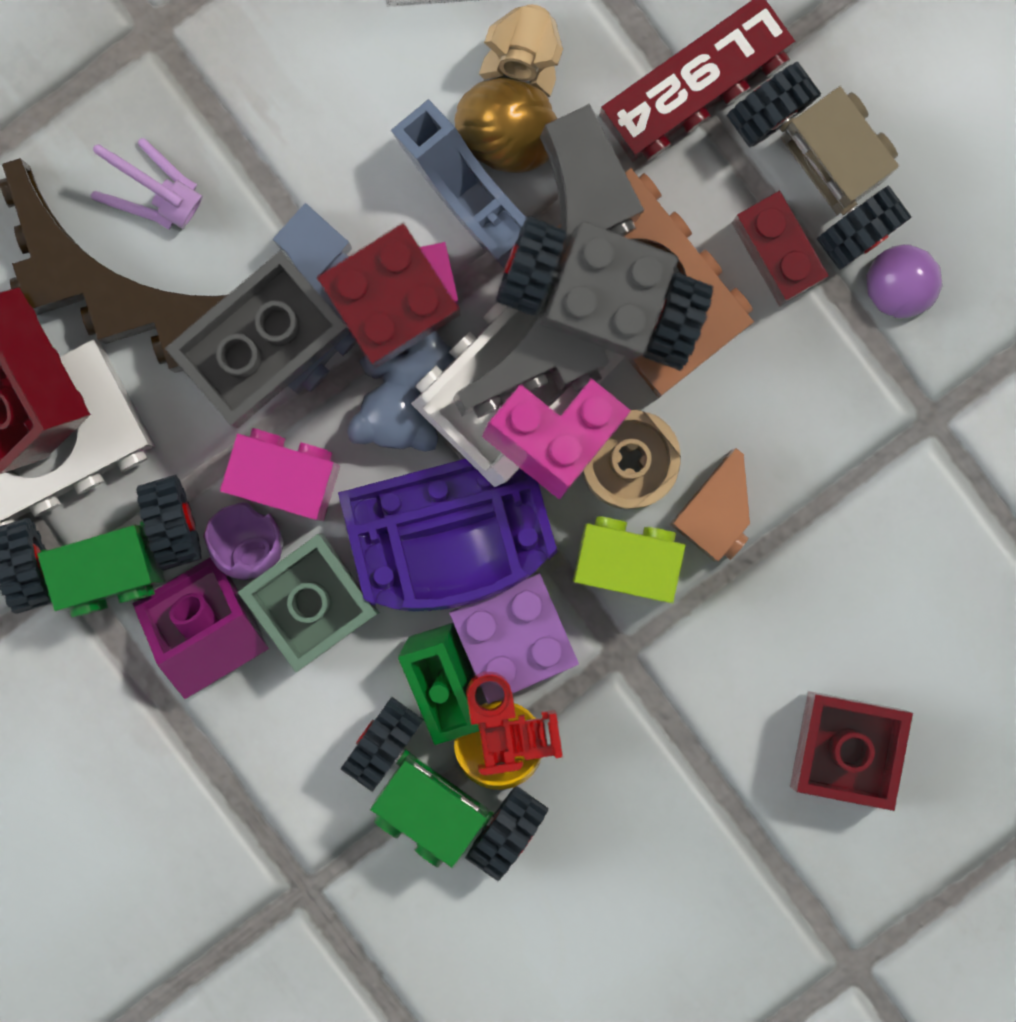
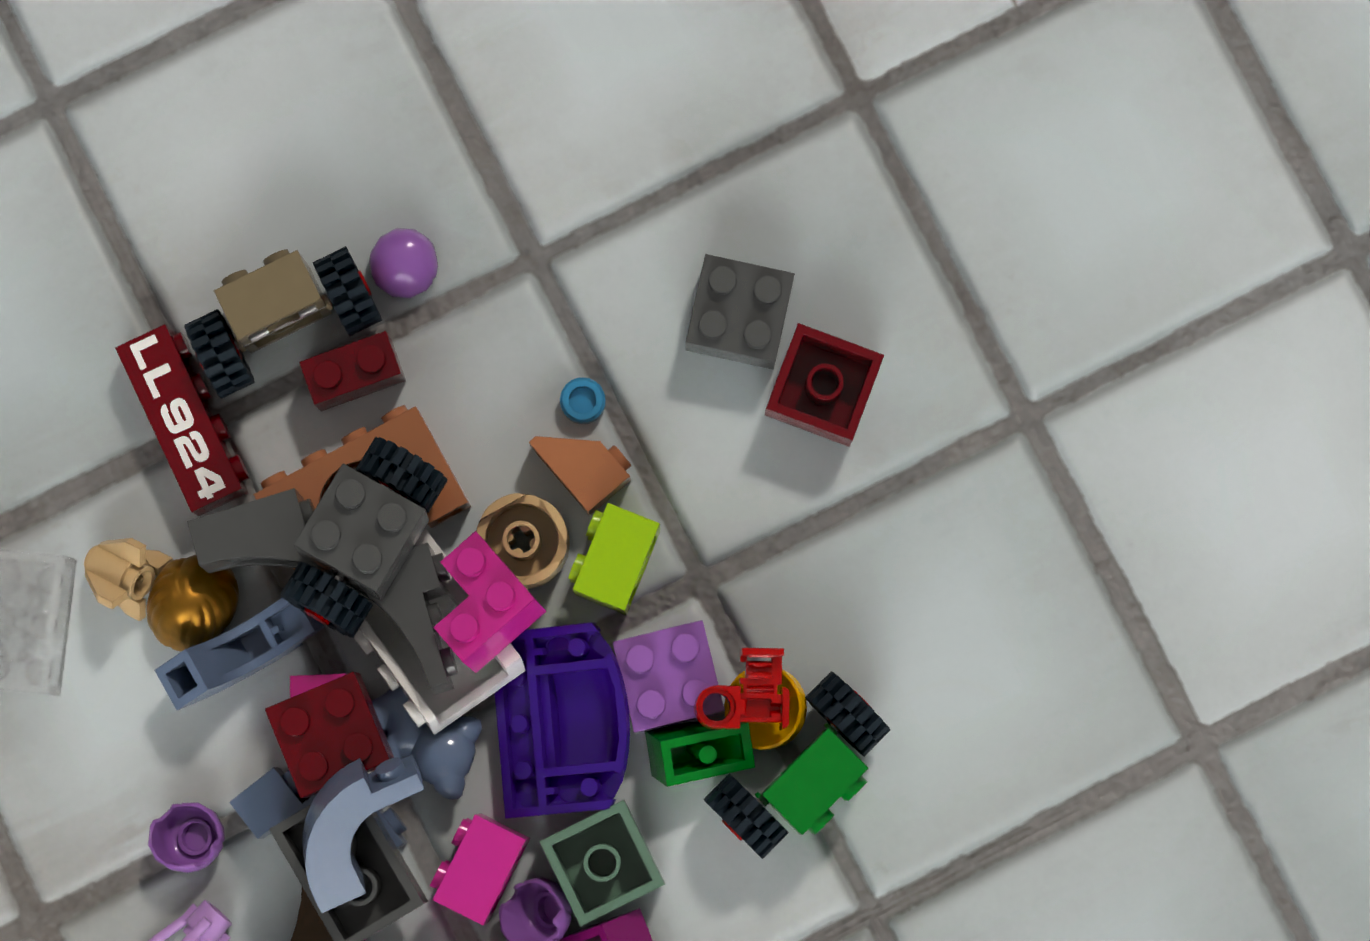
camera: 75 degrees left, 5 degrees down
none -> medium lavender hair [148,802,225,873]
none -> sand blue arch [302,755,424,913]
none -> dark azure tile [560,377,606,424]
none -> dark grey piece [686,254,795,370]

